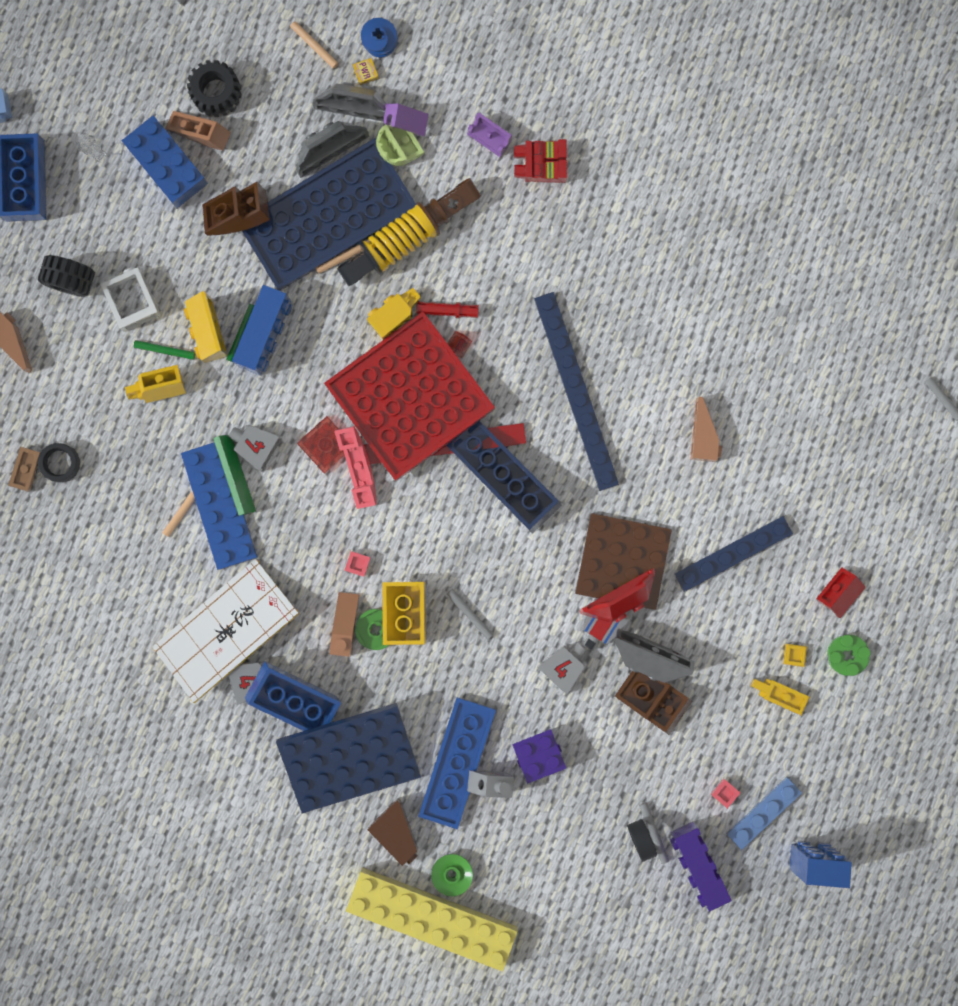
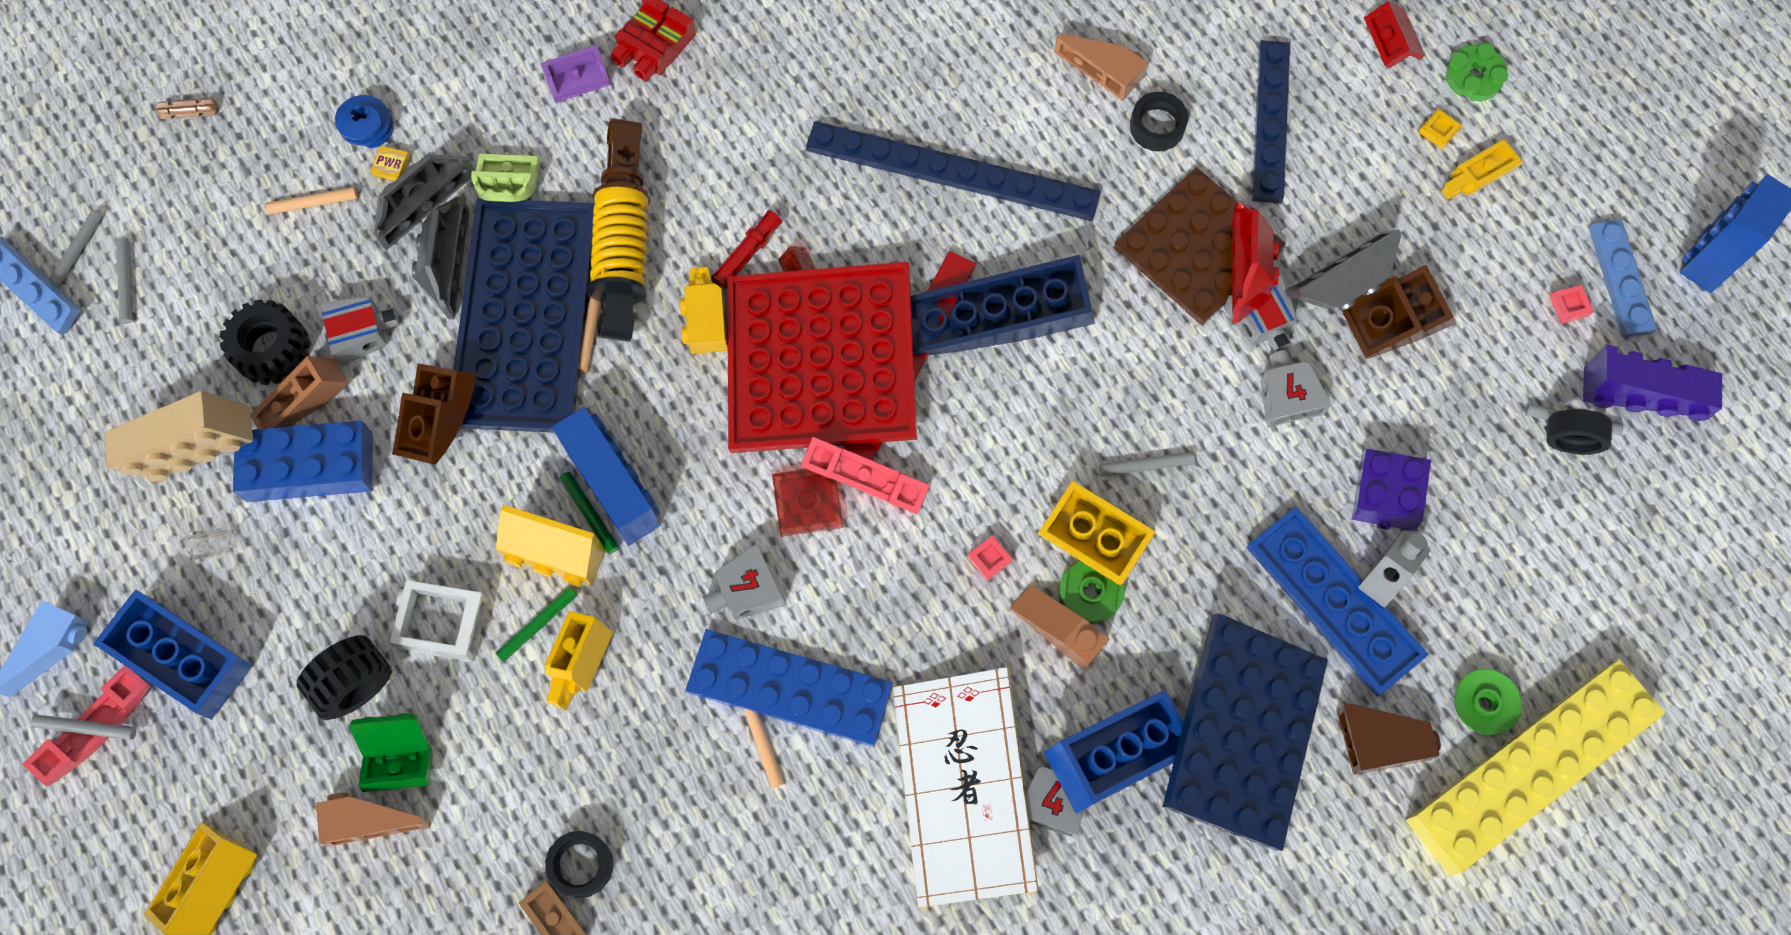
camera: 60 degrees left, 15 degrees down
green tile [213,435,256,516] -> none
medium lavender hinge [384,104,428,136] -> none
none -> tan brick [104,391,253,482]
none -> torso [320,297,400,366]
none -> green bracket [350,713,433,792]
none -> black tyre [1130,92,1188,151]

